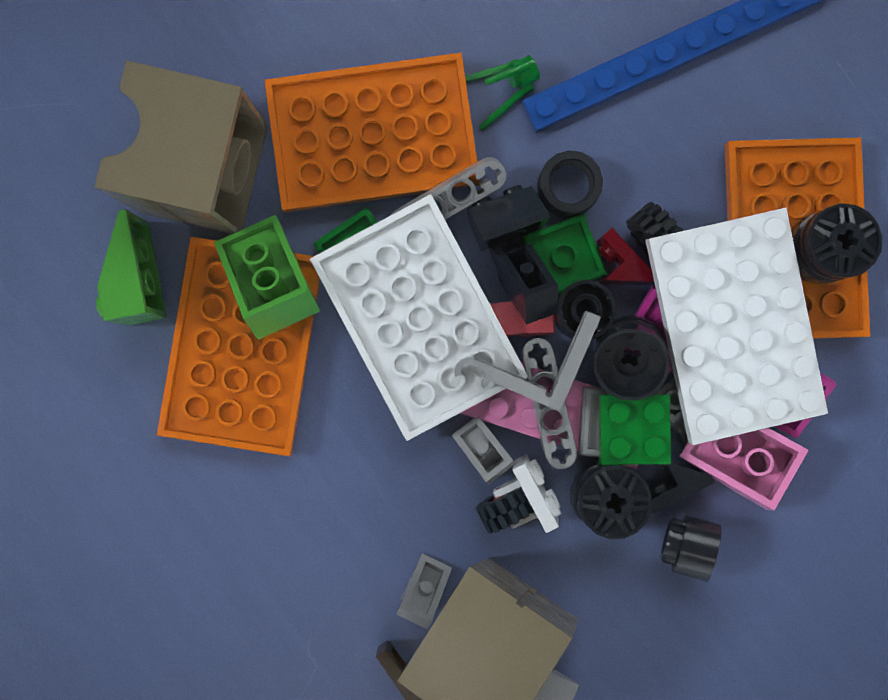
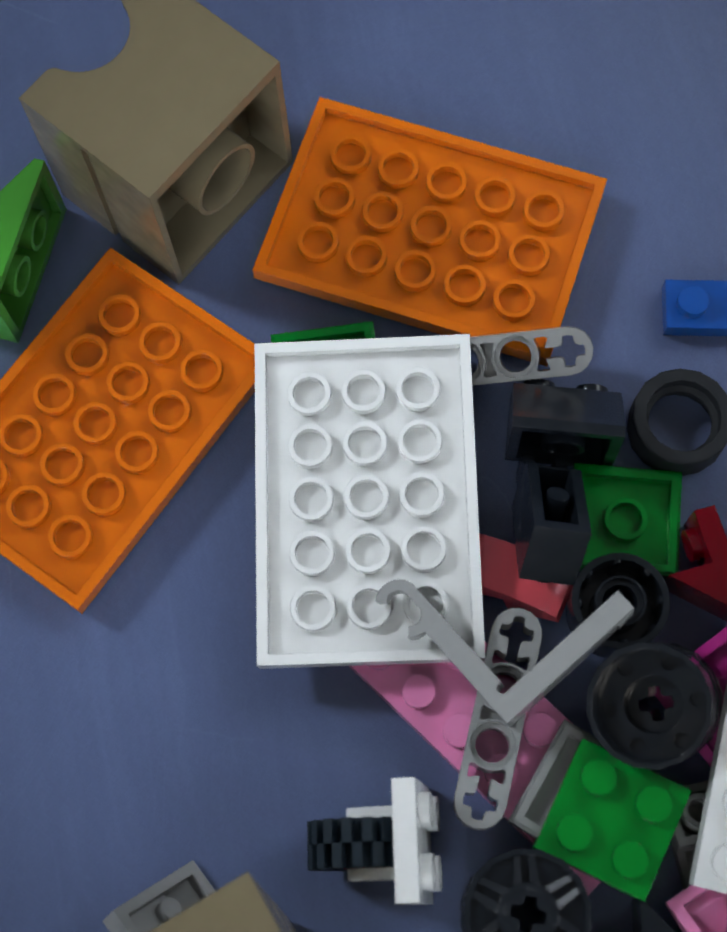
camera: 35 degrees right, 15 degrees down
bright green slope [214,214,320,340] -> none
light grey slope [452,417,516,485] -> none
green plant [465,55,540,130] -> none

